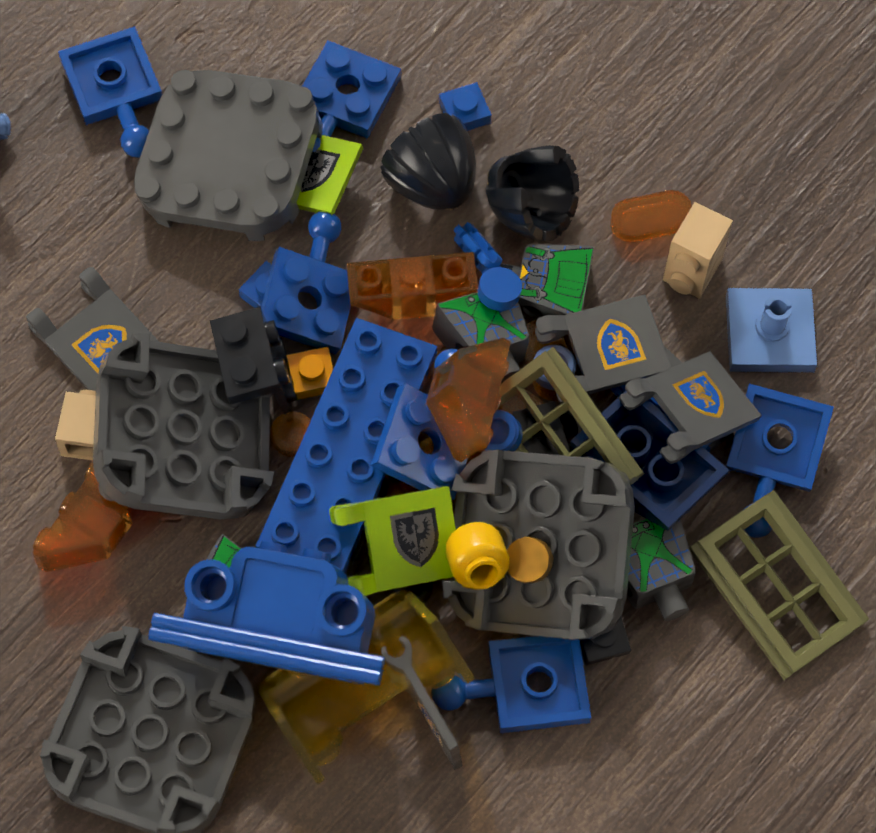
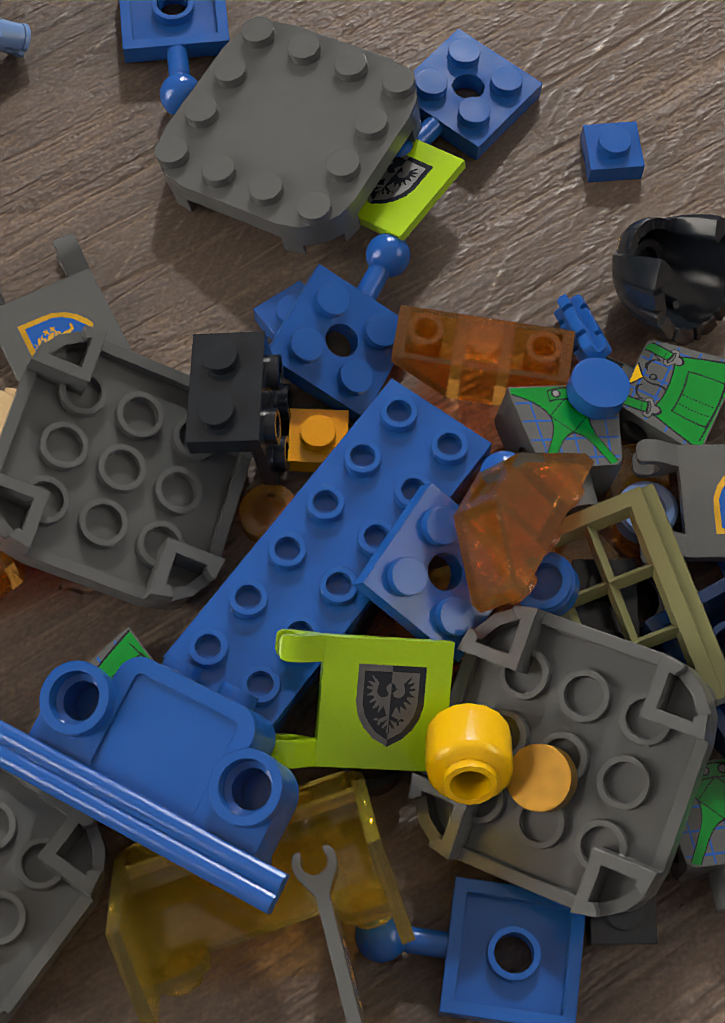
camera: 15 degrees right, 0 degrees up
black hair [380,113,476,210] -> none

